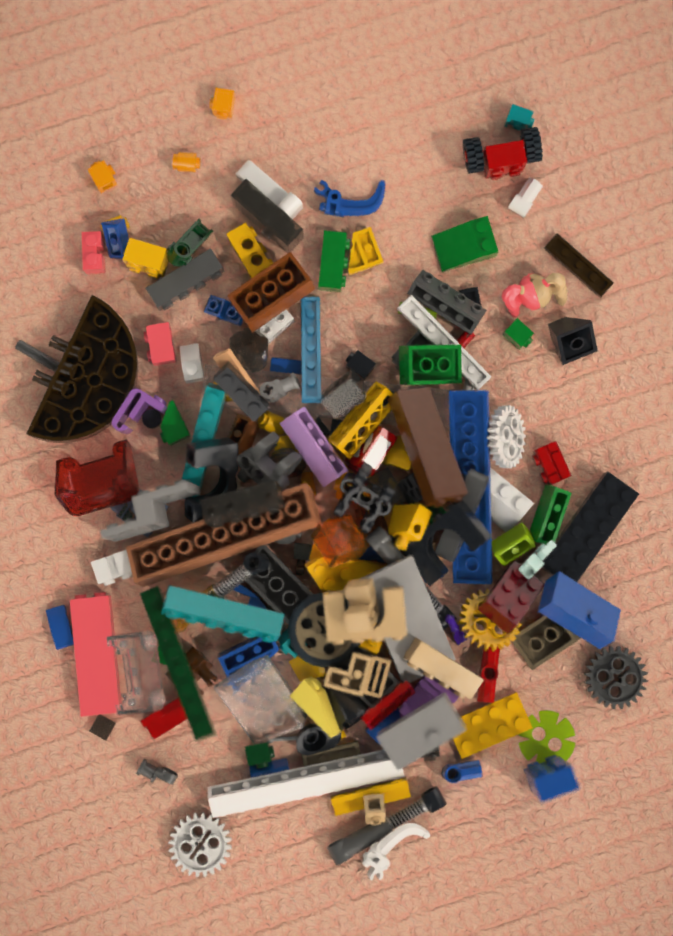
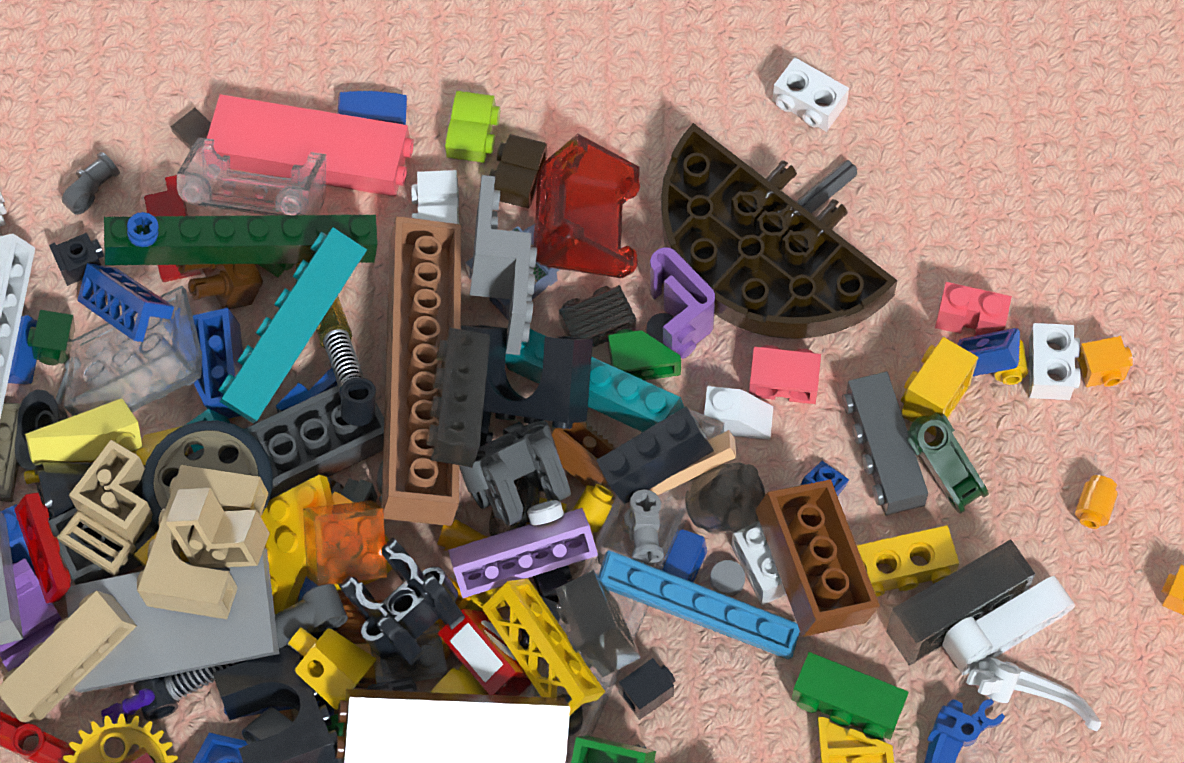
camera: 110 degrees right, 20 degrees down
none -> black brick [49,233,105,286]
none -> blue fence [77,263,174,342]
none -> blue bush [127,212,158,247]
none -> lime brick [445,91,501,163]
none -> dark brown brick [489,134,548,209]
none -> white tile [527,500,564,525]
none -> clear smoke brick [558,285,636,347]
none -> light grey tile [710,560,745,597]
none -> white piece [966,657,1101,731]
none -> white brick [1029,323,1080,400]

